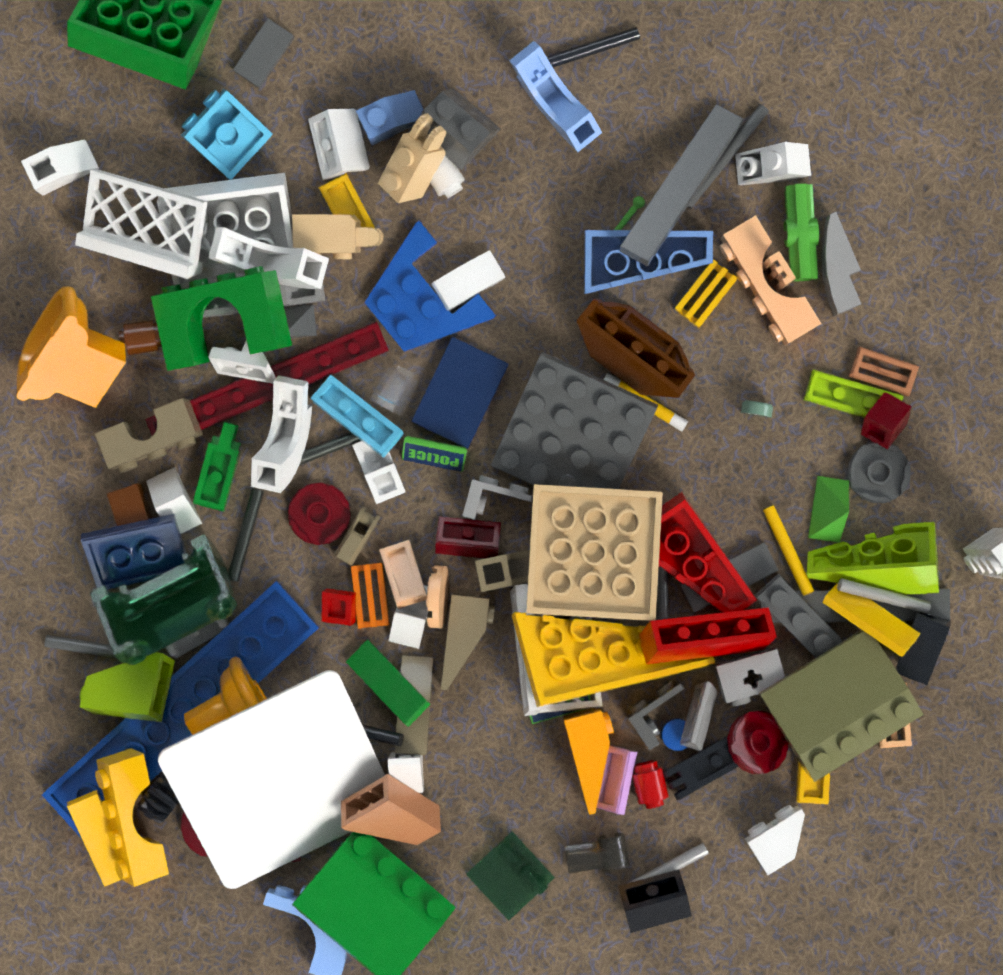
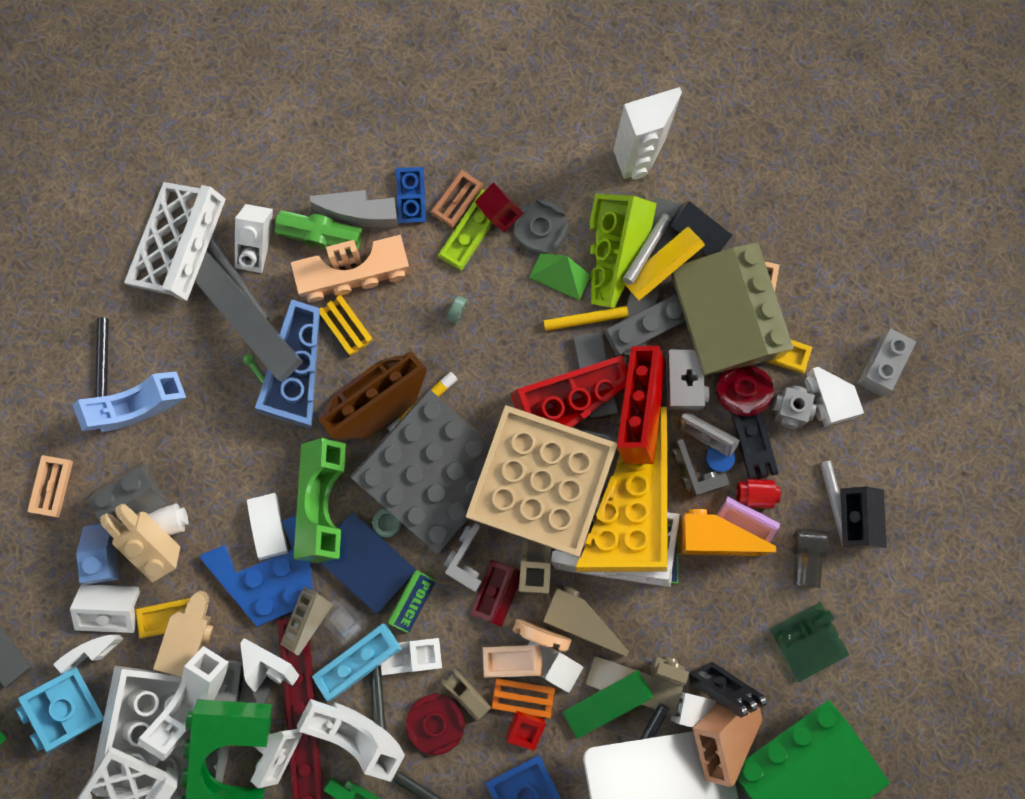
camera: 75 degrees left, 10 degrees down
none -> light nougat tile [27,455,73,518]
none -> white slope [53,635,123,673]
none -> white fence [124,182,226,301]
none -> white slope [240,638,299,692]
none -> dark tan slope [280,587,333,655]
none -> bright green arch [294,438,346,563]
none -> sand green tile [372,509,402,538]
none -> blue slope [396,167,426,223]
none -> dark tan slope [650,656,689,686]
none -> black hinge [689,662,767,718]
none -> light grey brick [772,386,816,429]
none -> light grey brick [857,328,916,397]

